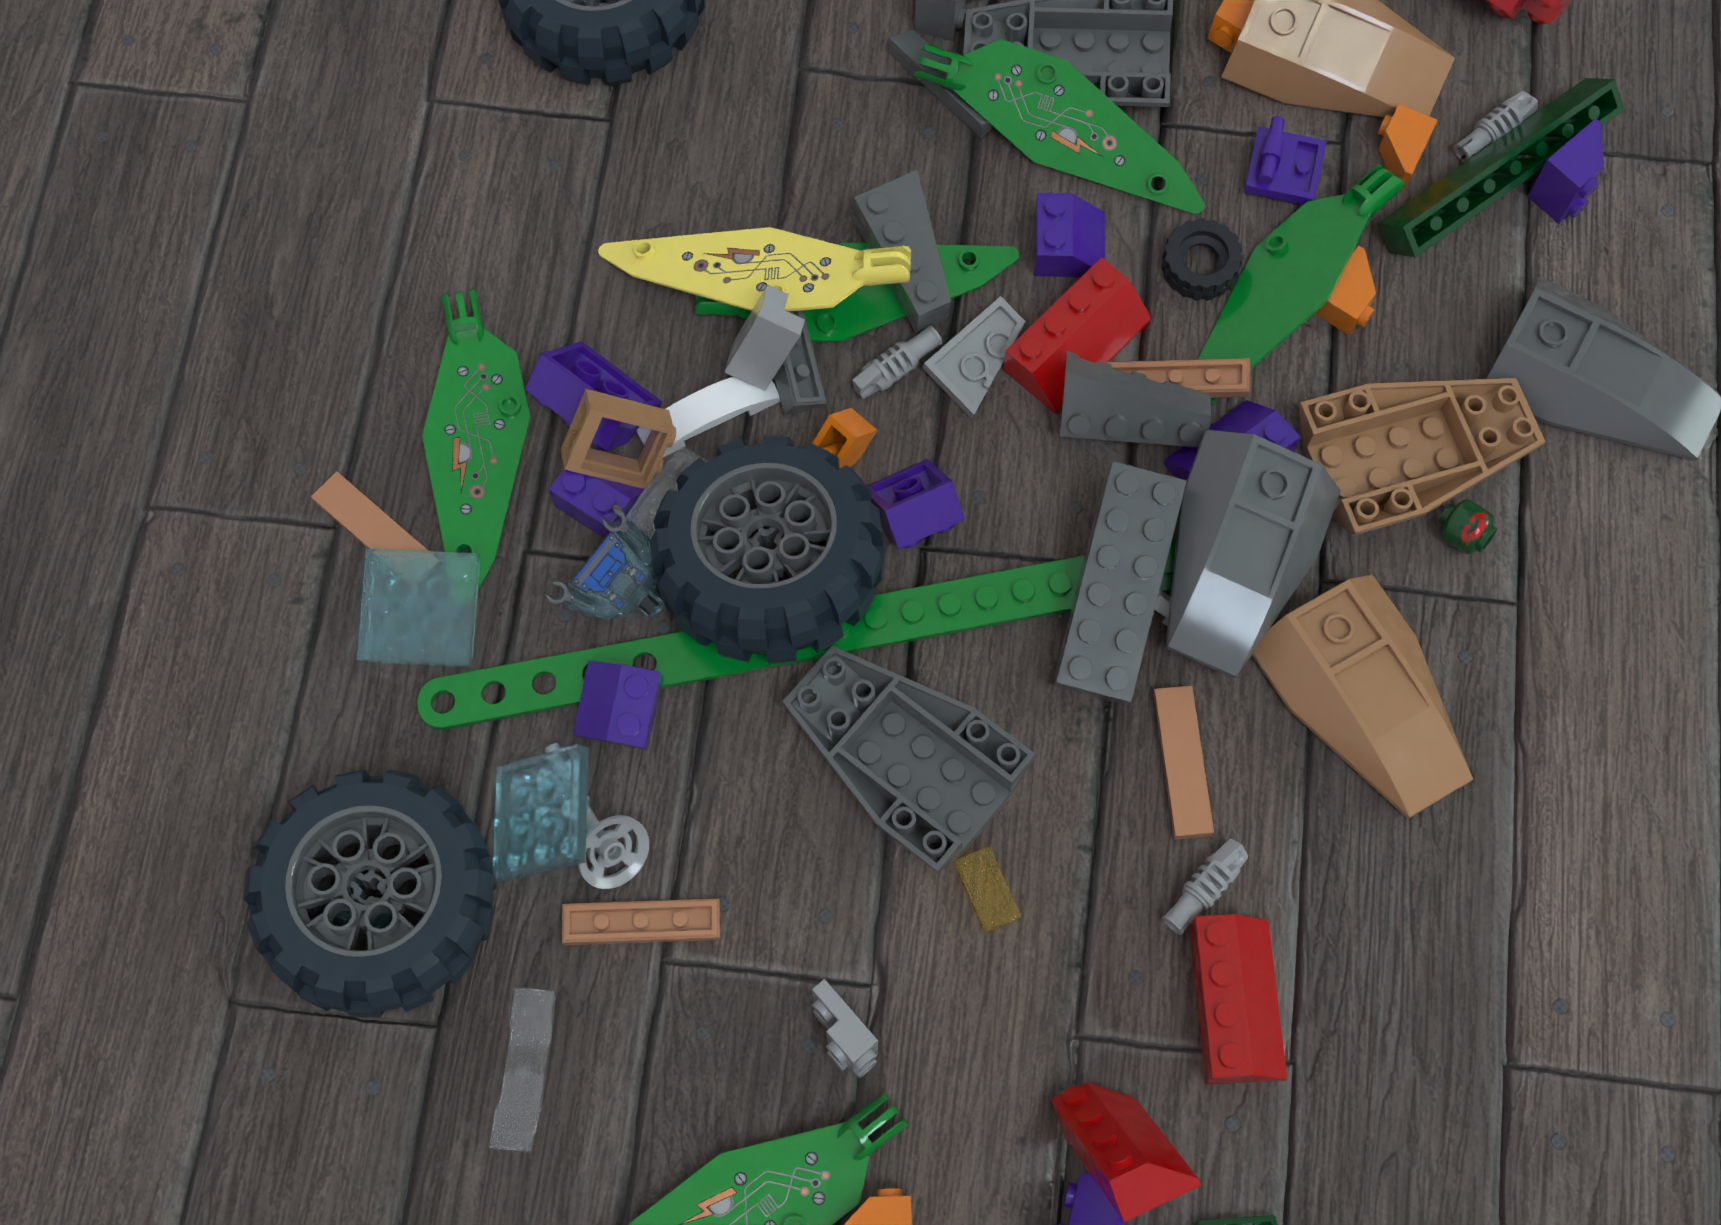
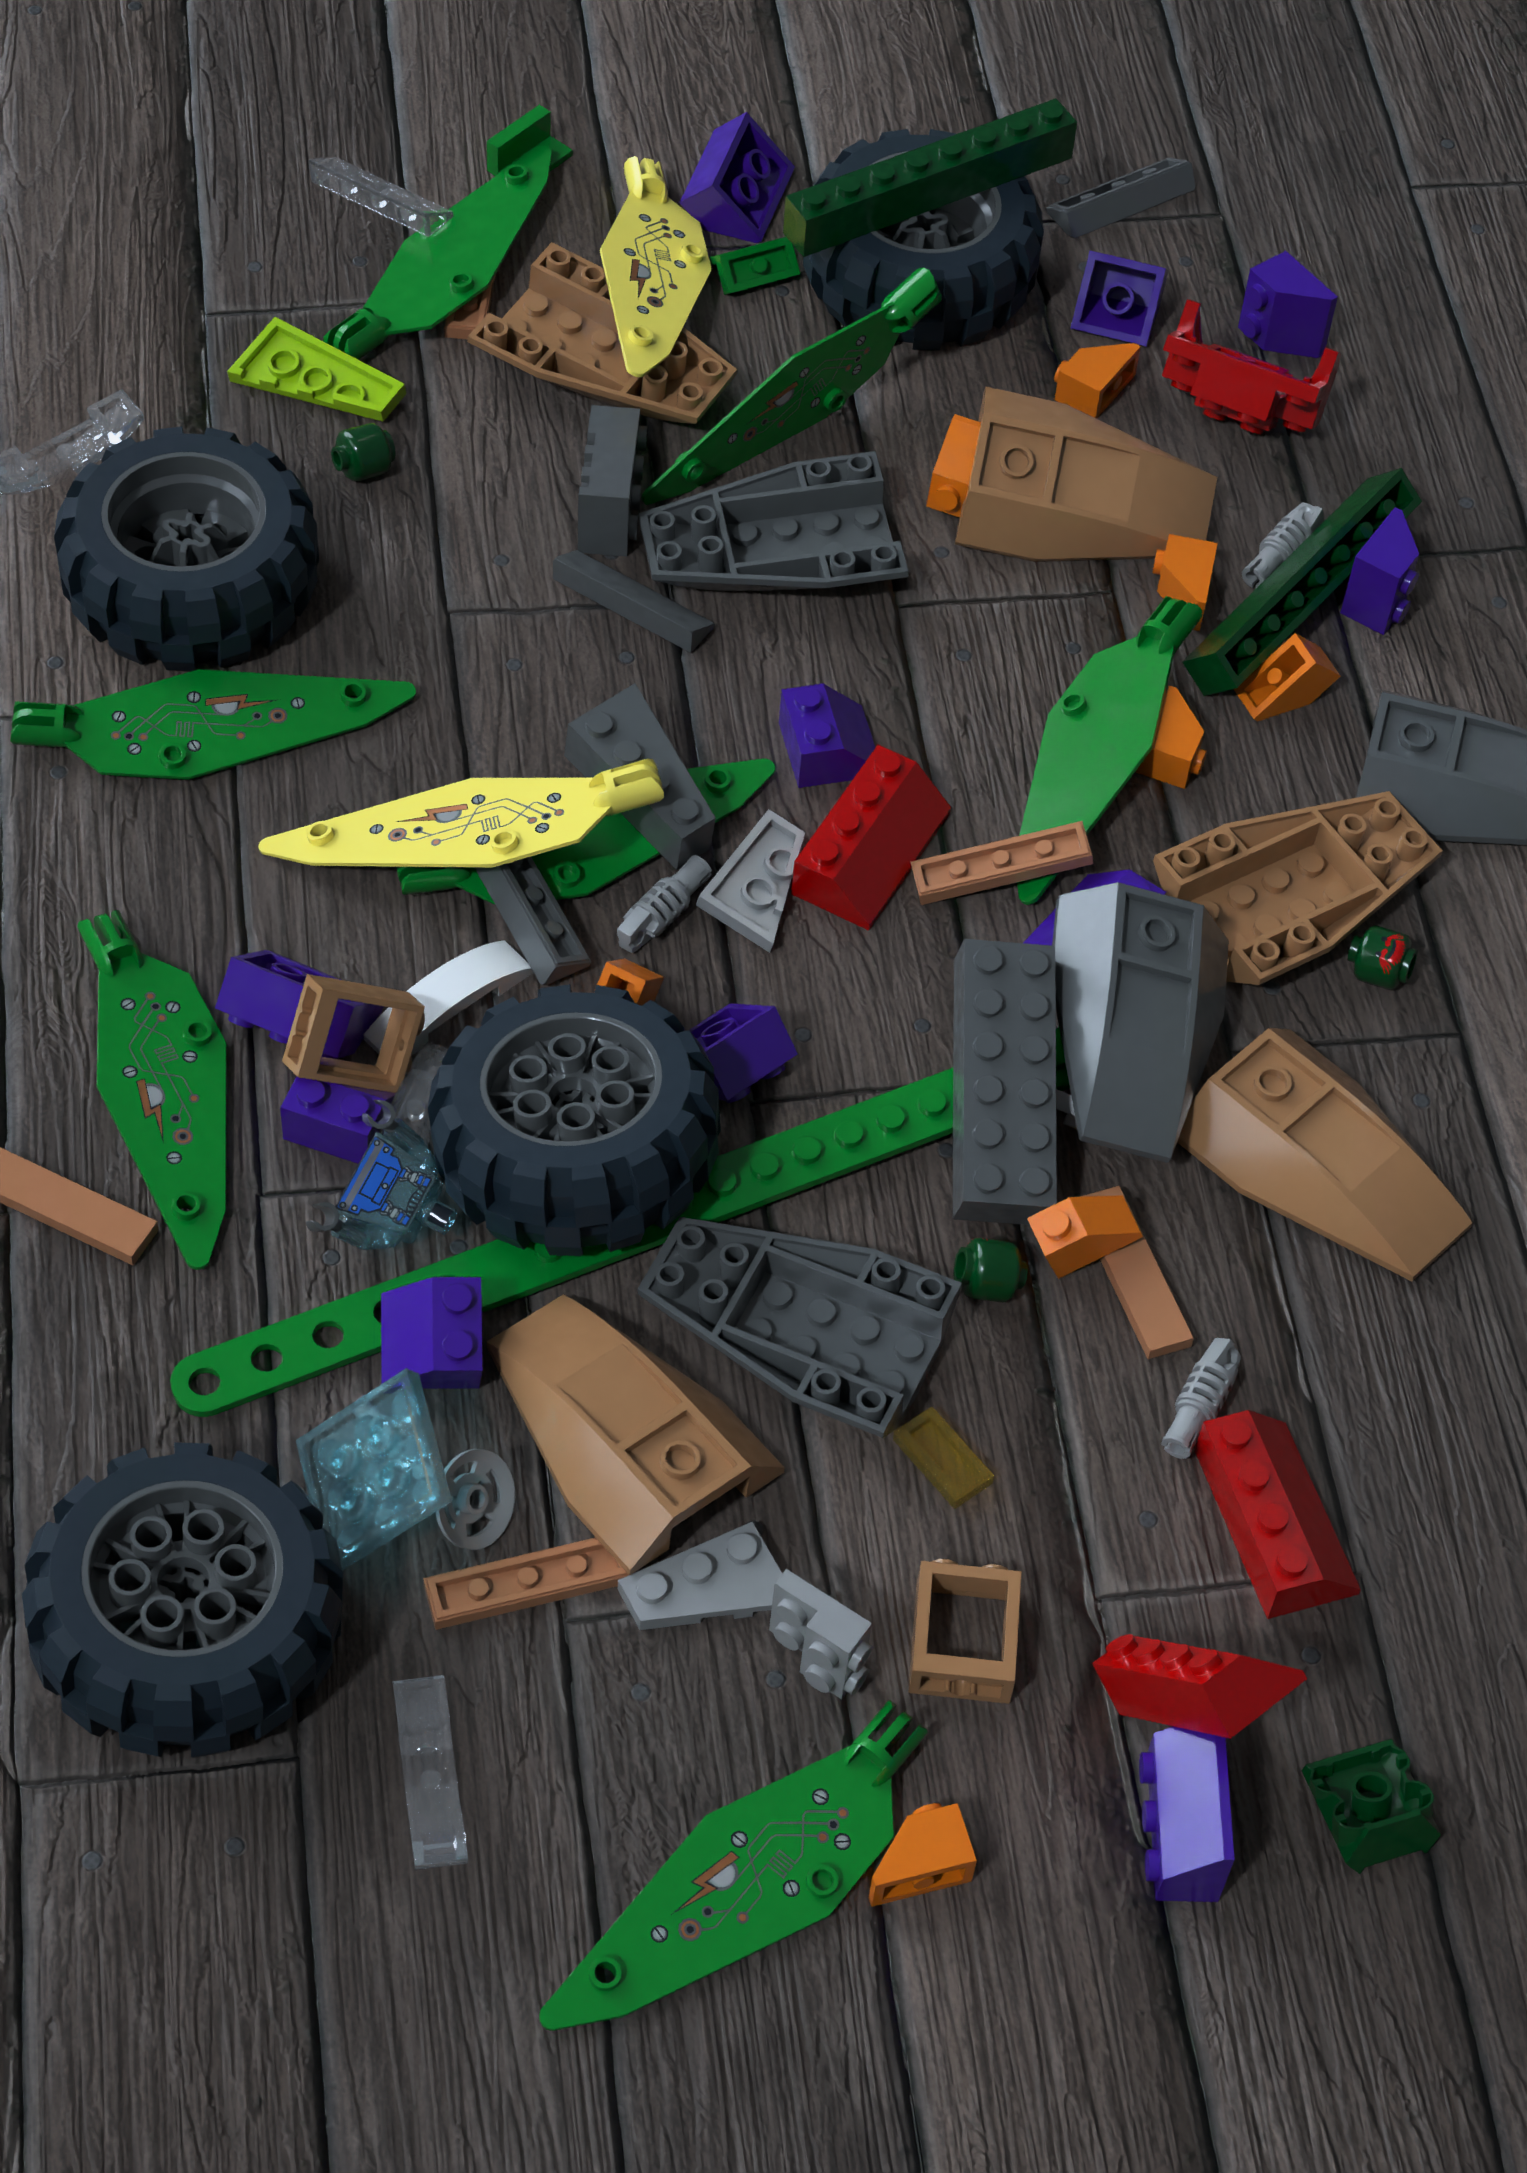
camera: 20 degrees left, 15 degrees down
clear light blue plate [357,548,480,667] -> none
light grey piece [724,285,805,391] -> none
green wing [913,39,1204,214] -> none
dark grey wedge [1060,351,1211,447] -> none
black tyre [1161,218,1243,301] -> none
dark purple plate [1244,116,1327,205] -> none
none -> green wing [10,669,416,780]
none -> medium nougat wedge [486,1294,785,1575]
none -> light grey wing [617,1522,782,1630]
none -> medium nougat window [908,1559,1022,1704]
none -> dark green head [953,1238,1028,1303]
none -> orange slope [1027,1195,1143,1279]
none -> orange slope [1233,633,1341,721]

